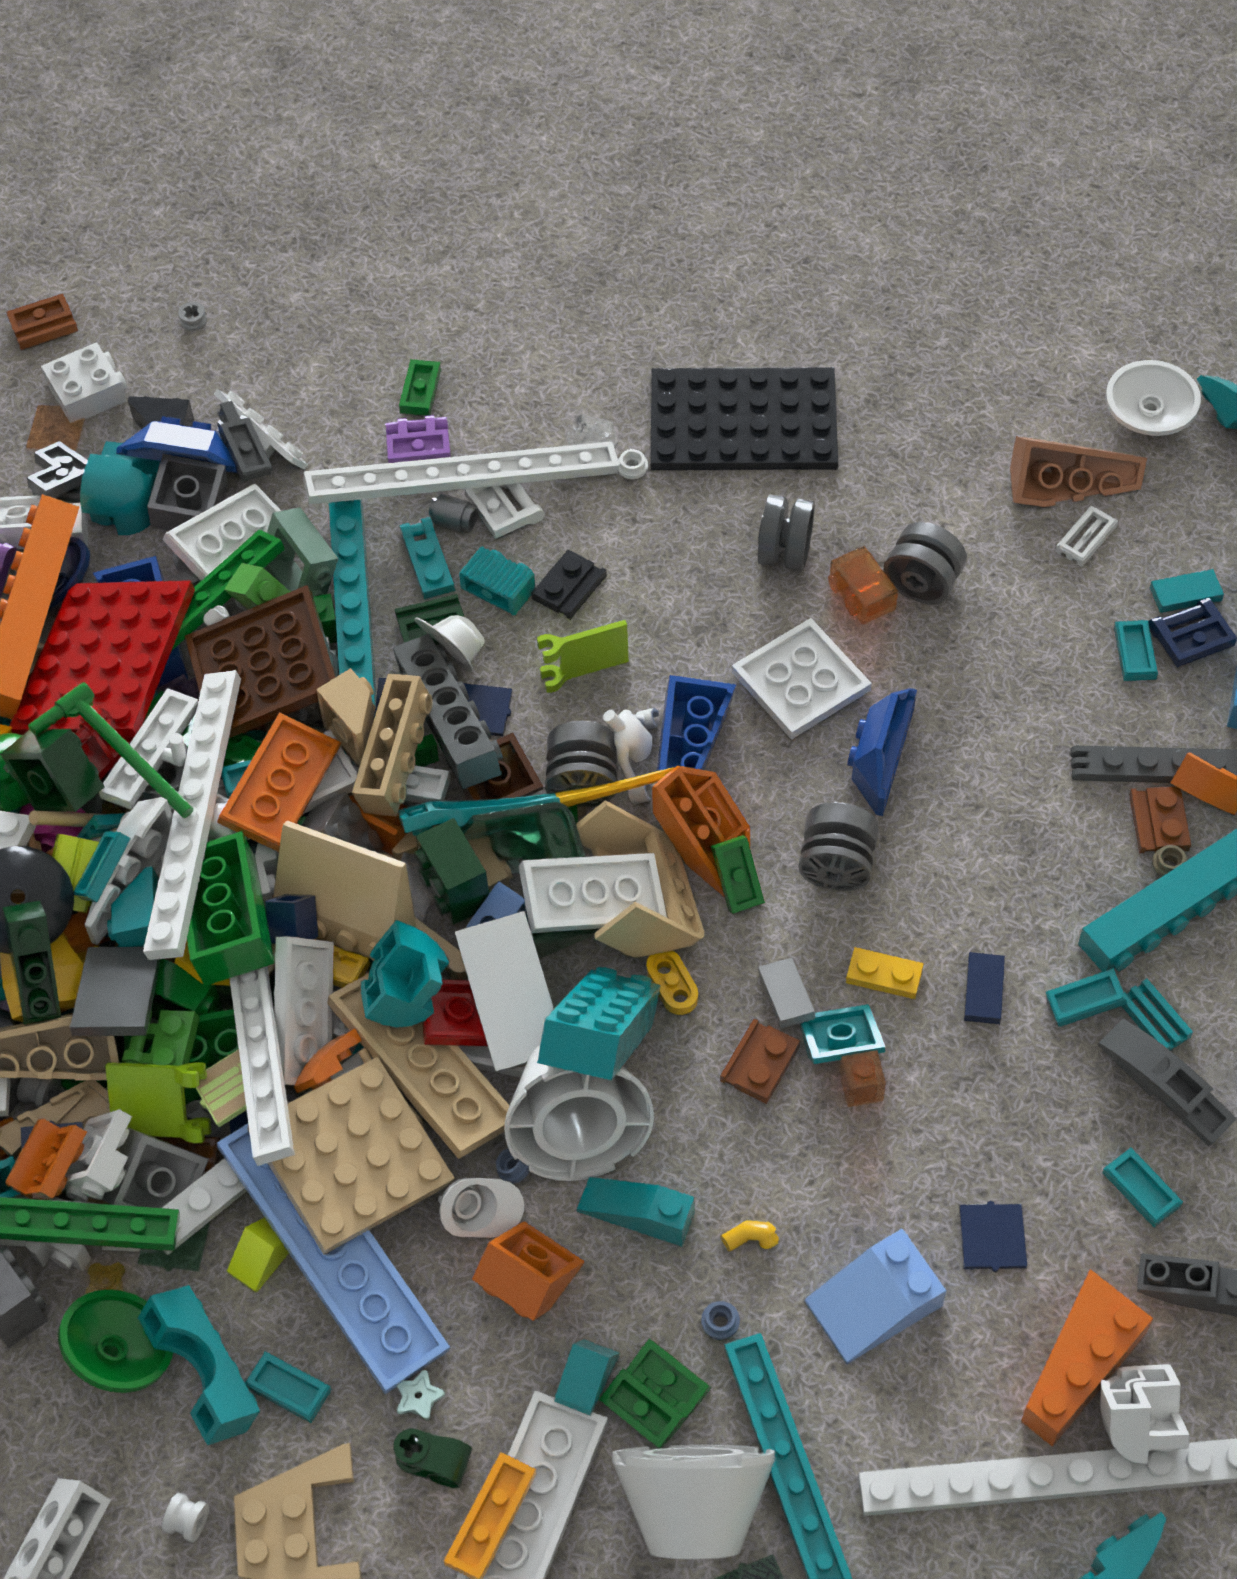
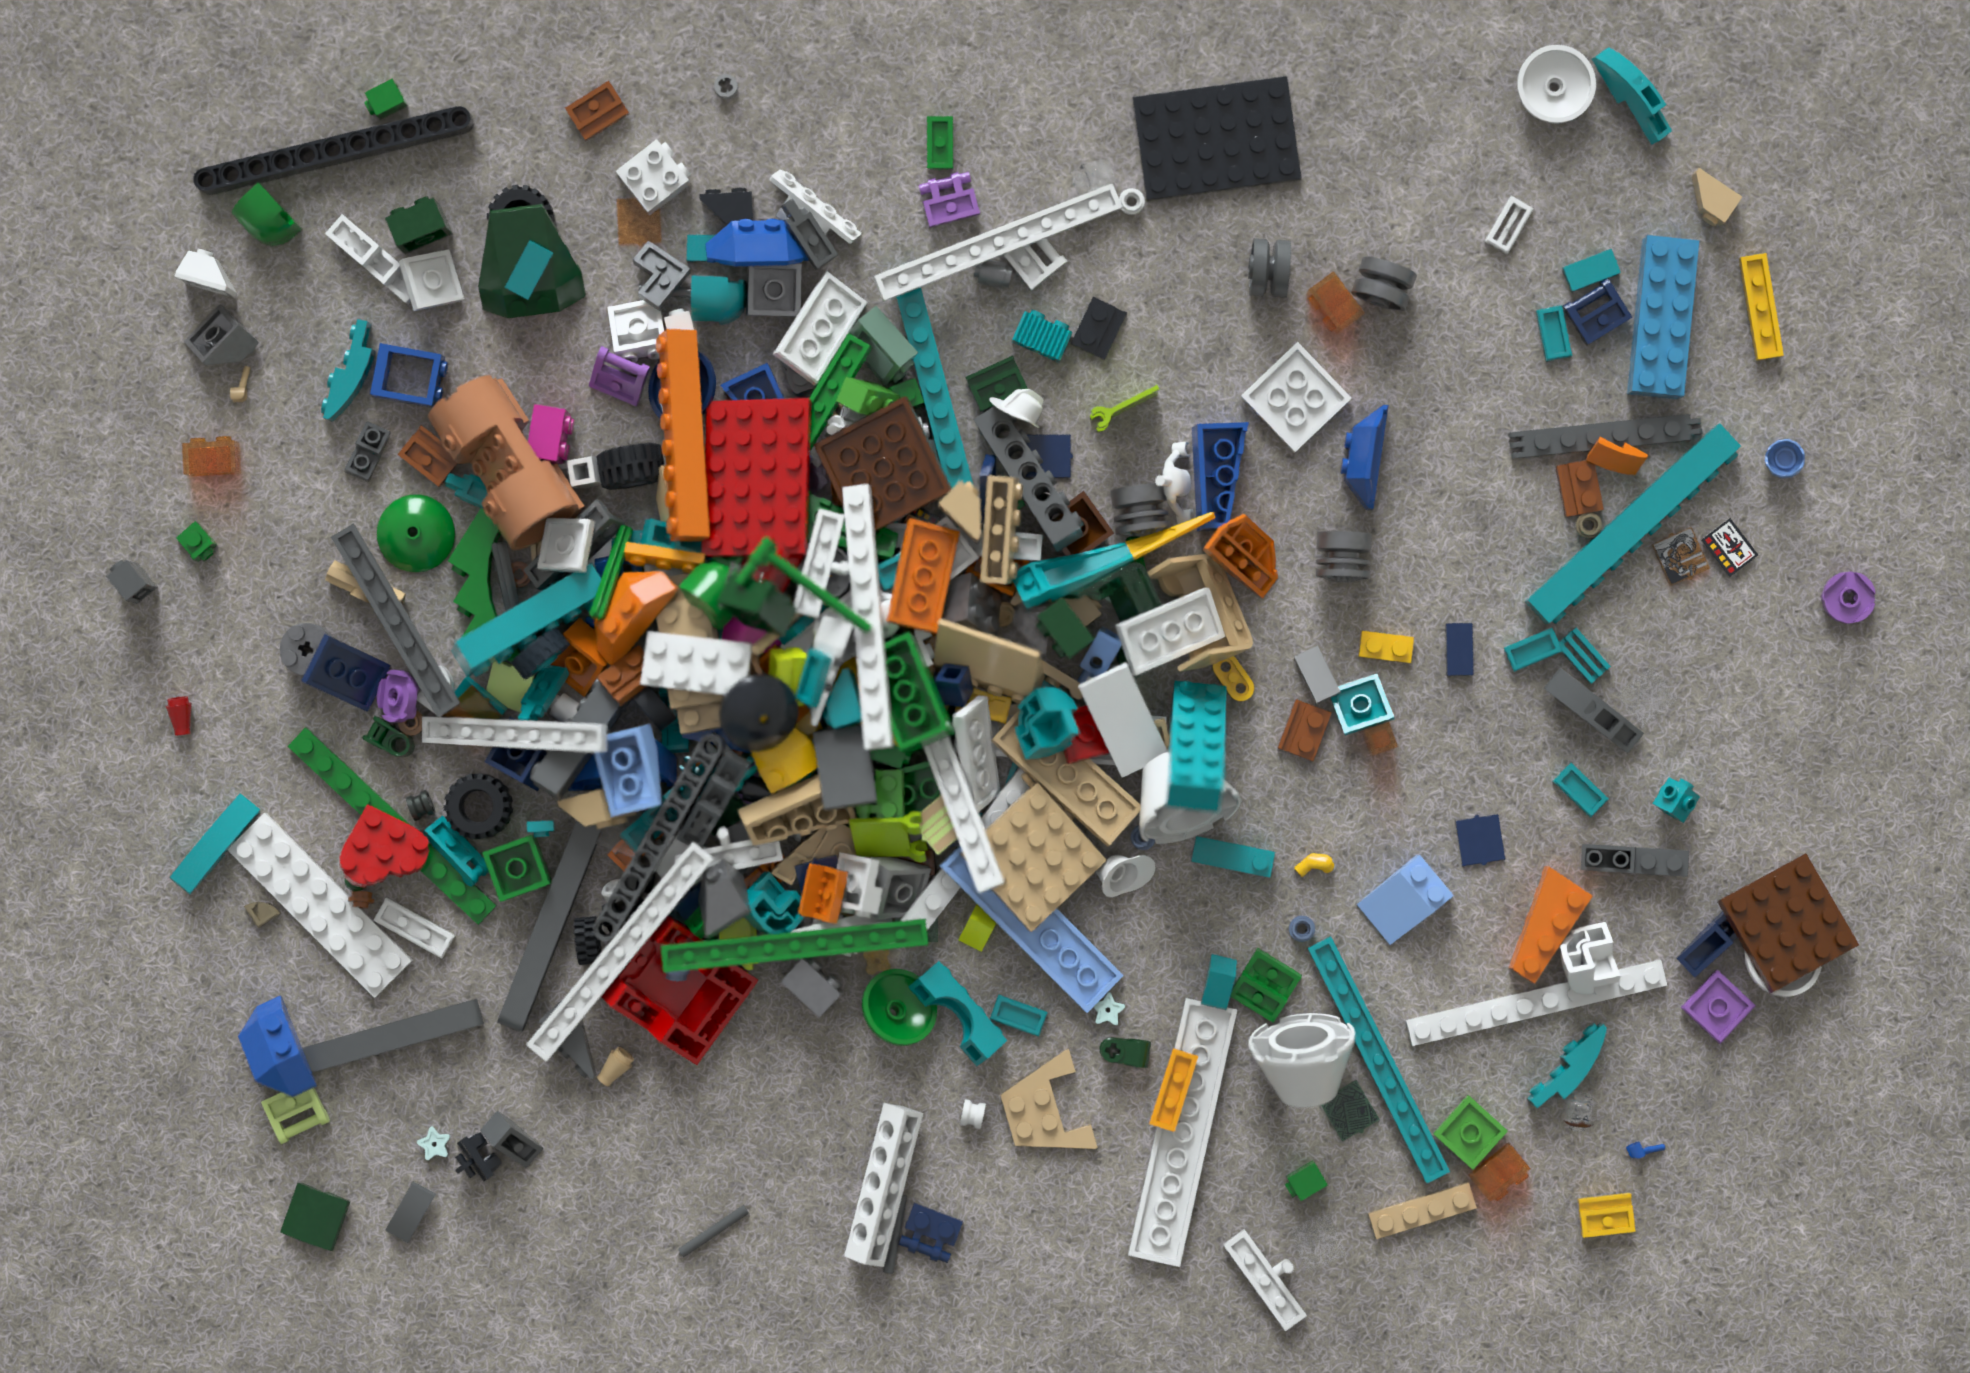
camera: 10 degrees left, 30 degrees up
dark green slope [3,901,61,1025] -> none
orange slope [294,1028,362,1093] -> none
teal plate [399,517,455,599] -> none
orange slope [472,1221,585,1321] -> none
green plate [711,835,765,914] -> none
nougat wedge [1010,436,1147,507] -> none

